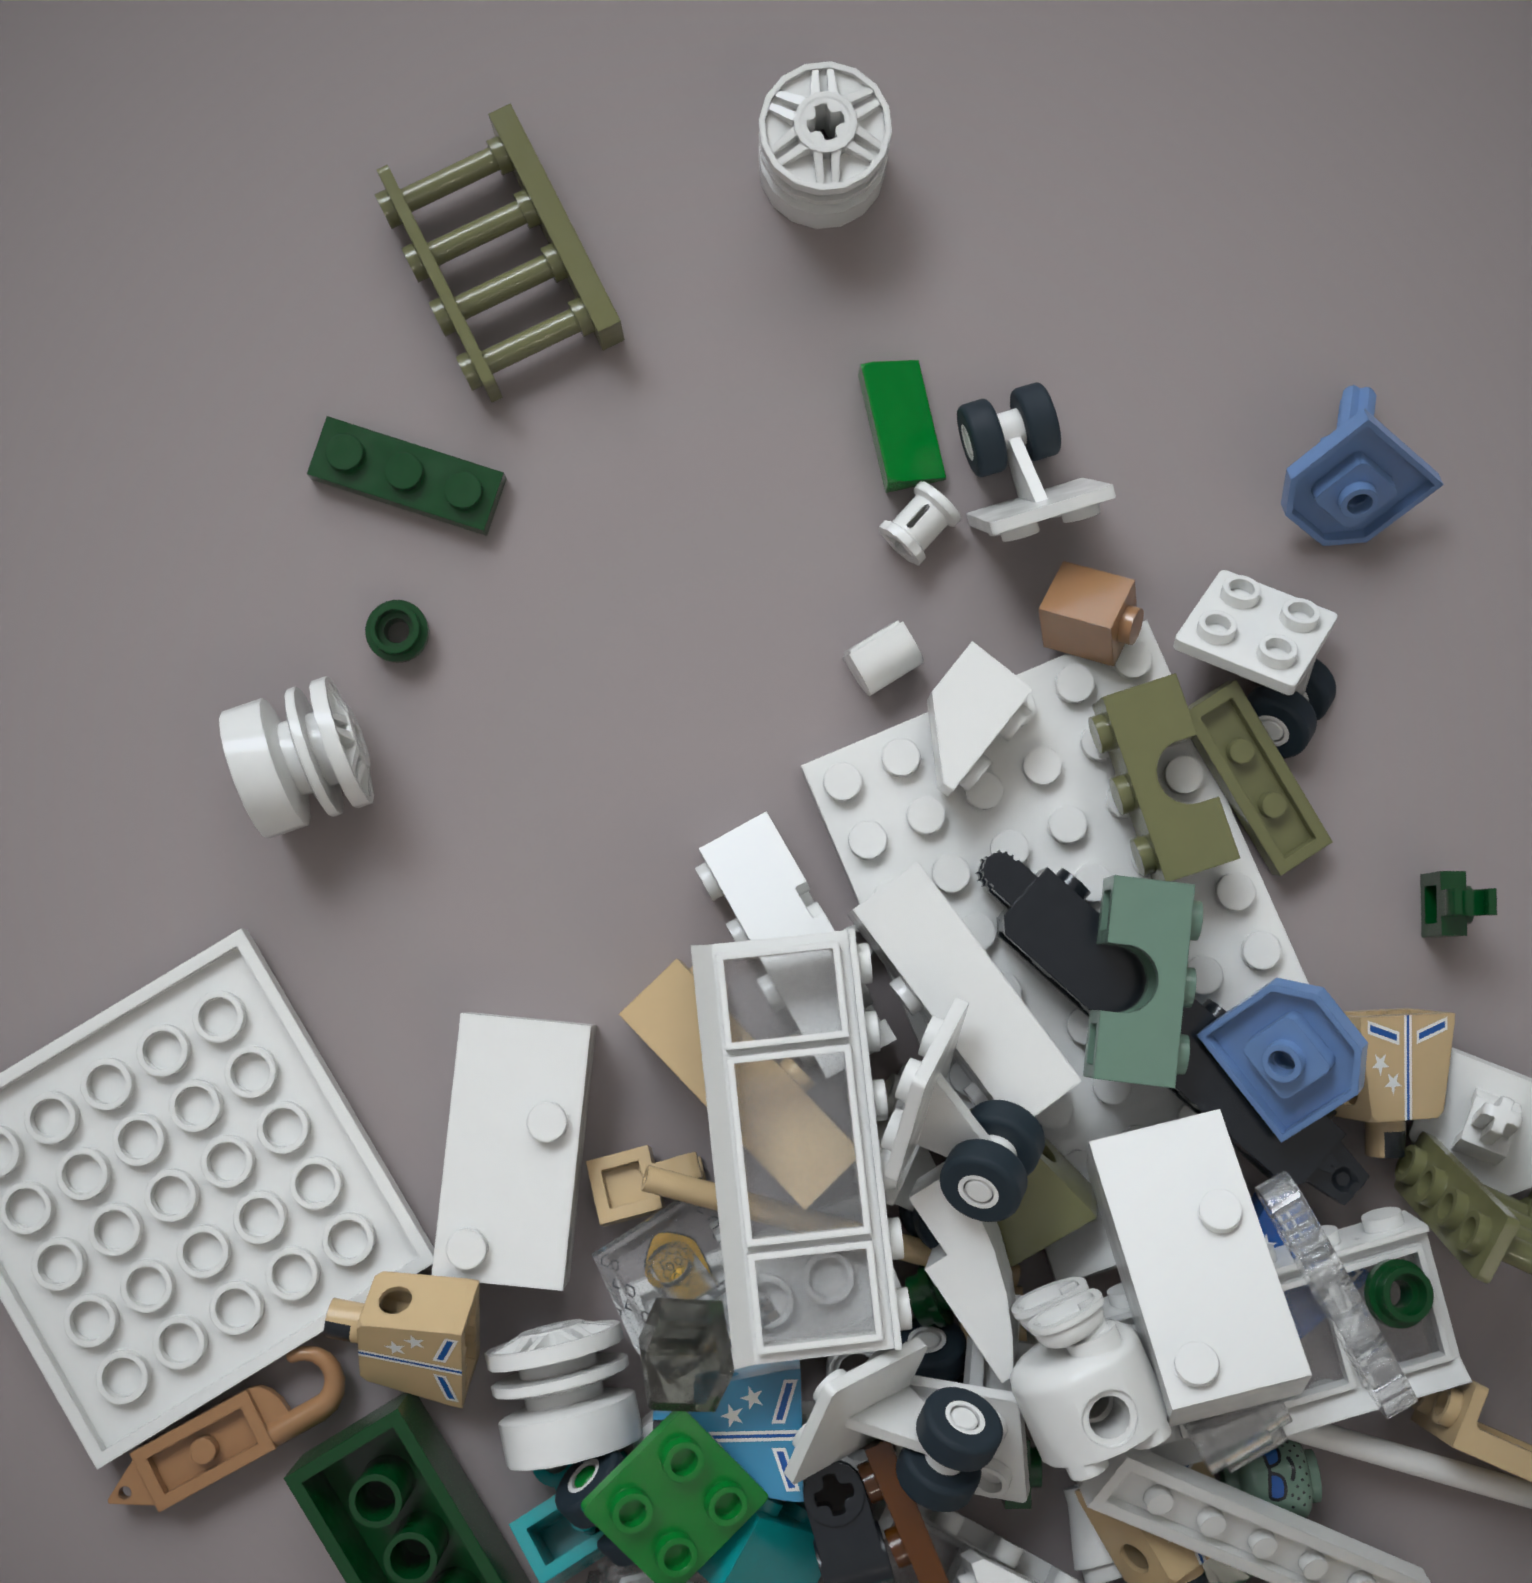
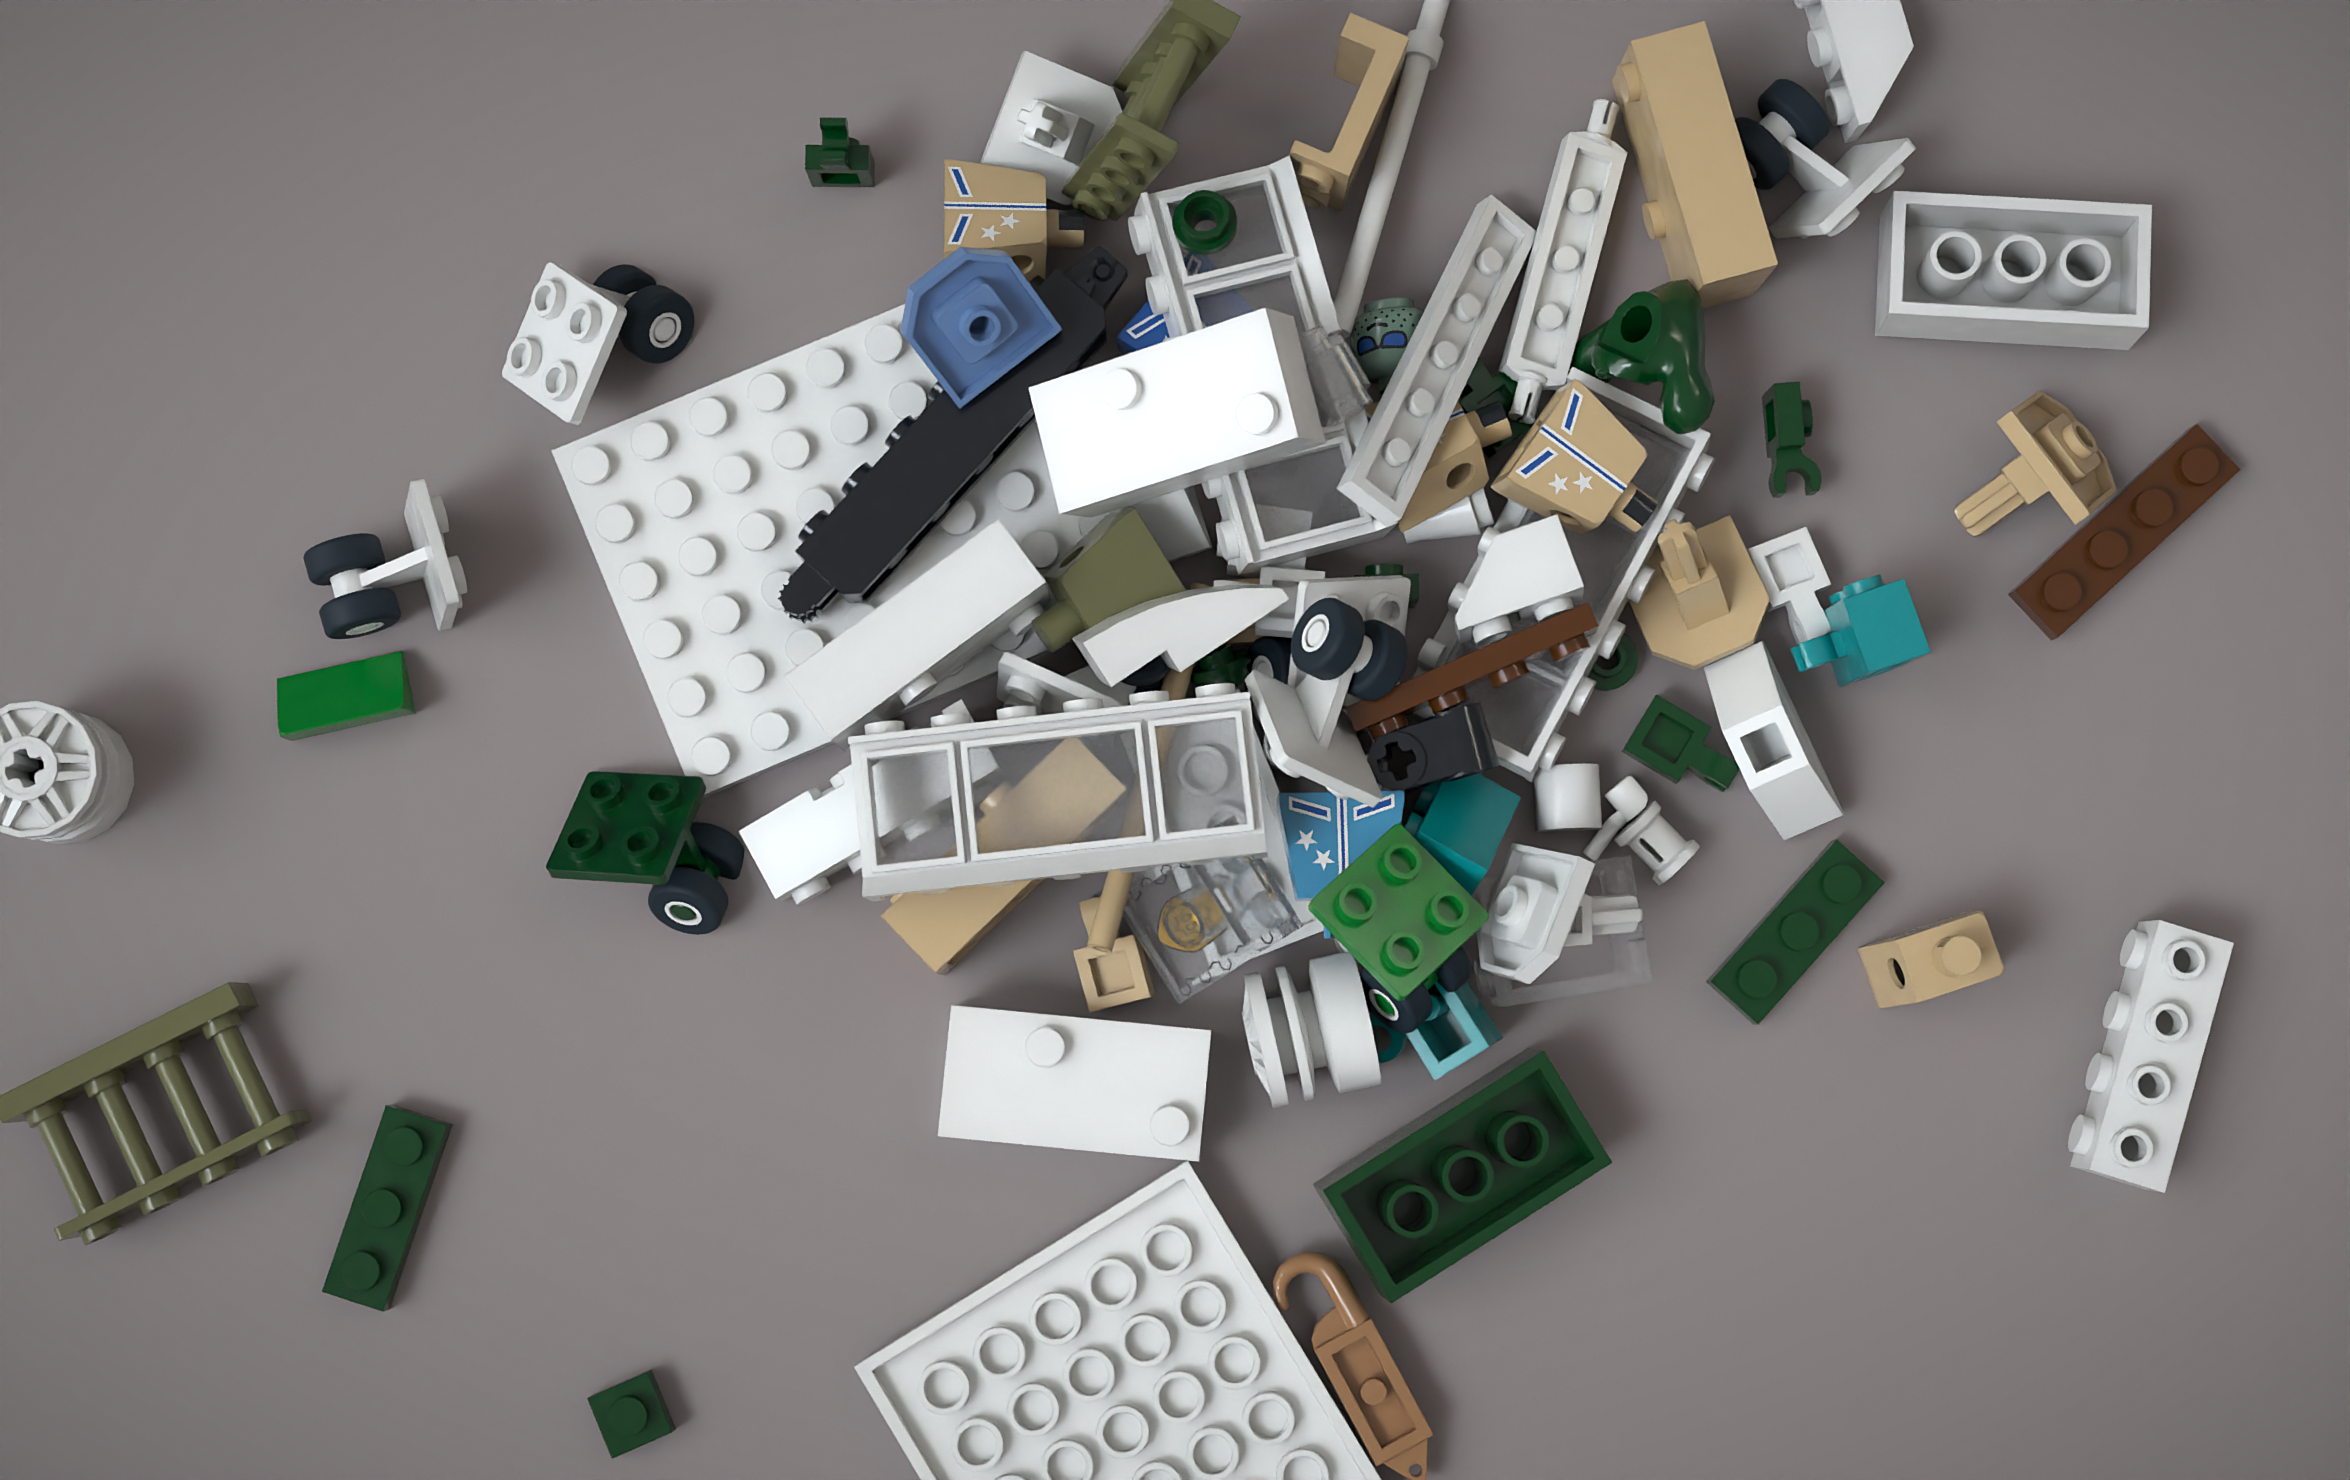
camera: 90 degrees left, 0 degrees up
white wheel [219,676,374,839] -> none
tan torso [324,1271,480,1408] -> none
dark green plate [365,600,429,663] -> none
clear smoke panel [638,1298,734,1412] -> none
white brick [842,621,924,696] -> none
white bush [878,481,961,566] -> none
plate [881,997,1045,1222] -> none
white slope [927,641,1034,797] -> none
white piece [1010,1277,1172,1481] -> none
medium nougat brick [1039,561,1144,667] -> none
sand green arch [1083,875,1203,1088] -> none
olive arch [1088,673,1240,882] -> none
olive plate [1188,680,1333,876] -> none
clear beam [1254,1170,1418,1419] -> none
medium blue piece [1281,385,1444,546] -> none
none -> dark green plate [546,771,745,935]
none -> dark green plate [587,1369,676,1459]

